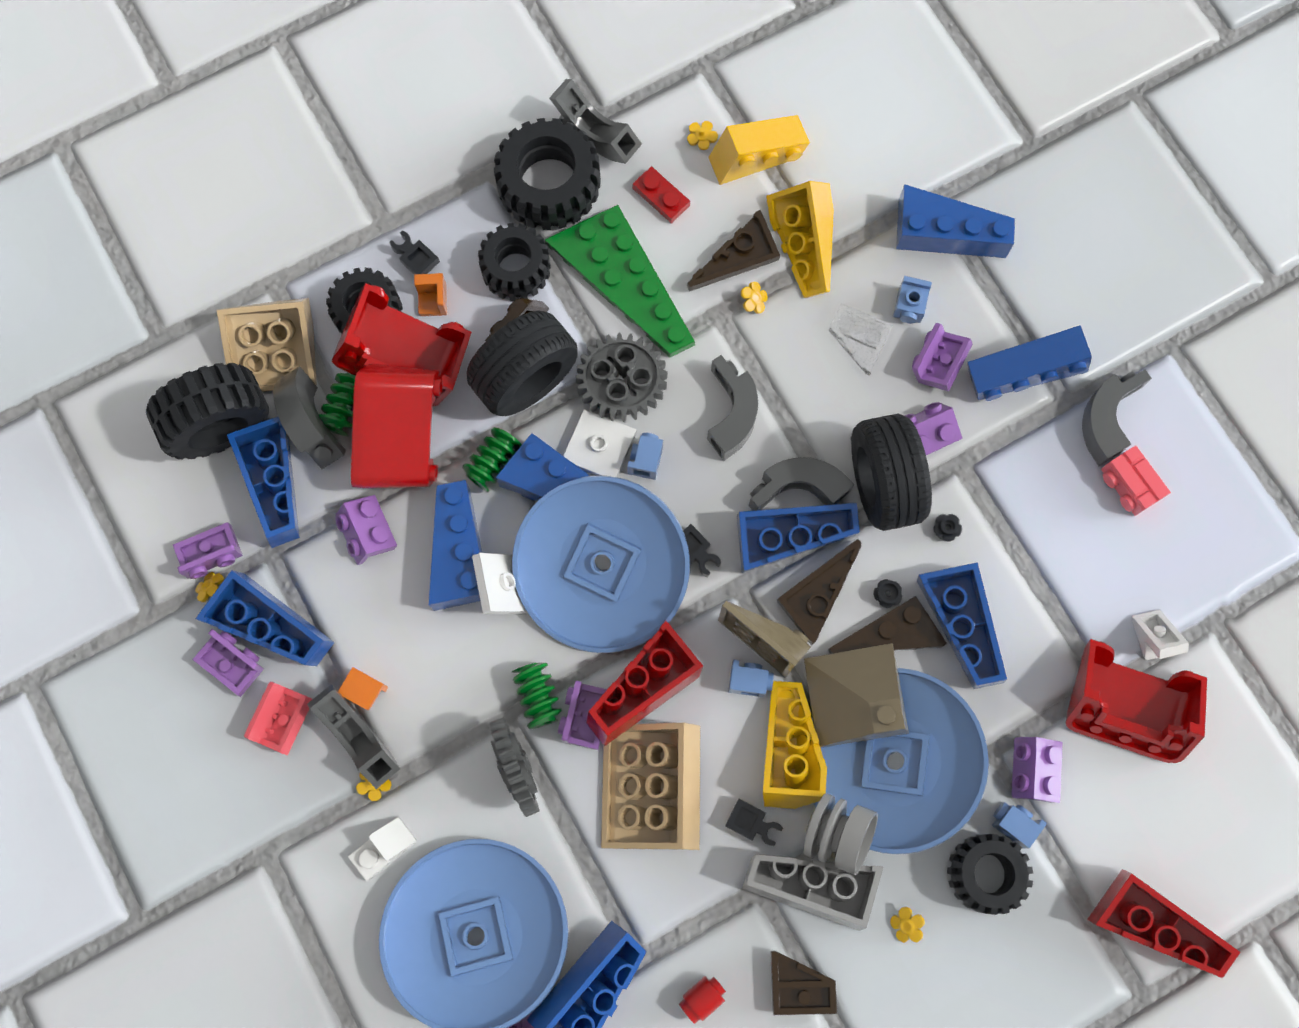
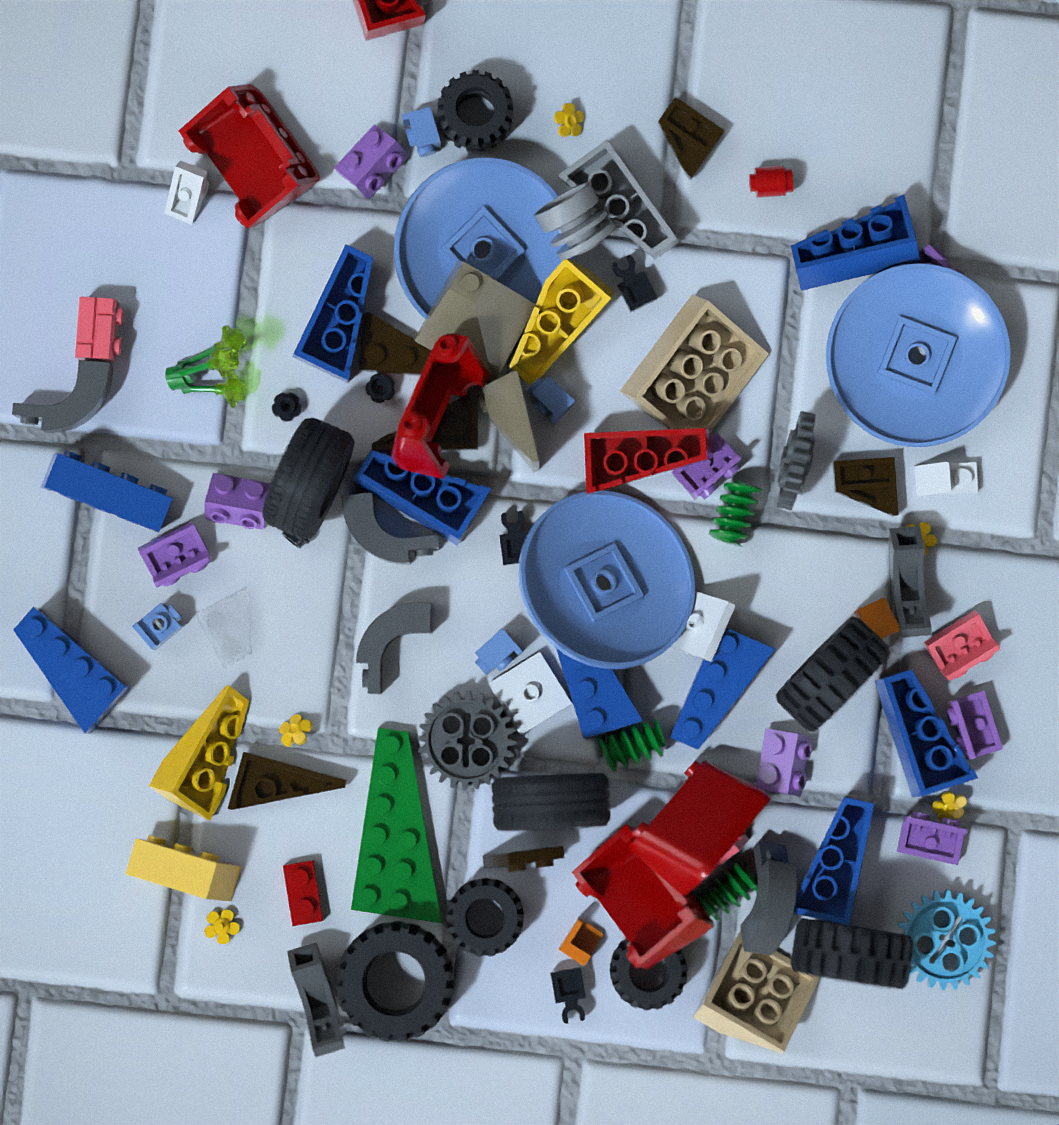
camera: 140 degrees left, 10 degrees up
none -> clear neon green plant [165,325,247,408]
none -> red windscreen [391,334,490,479]
none -> black tyre [775,616,890,732]
none -> dark brown wing [833,457,899,516]
none -> medium azure gear [897,890,996,991]

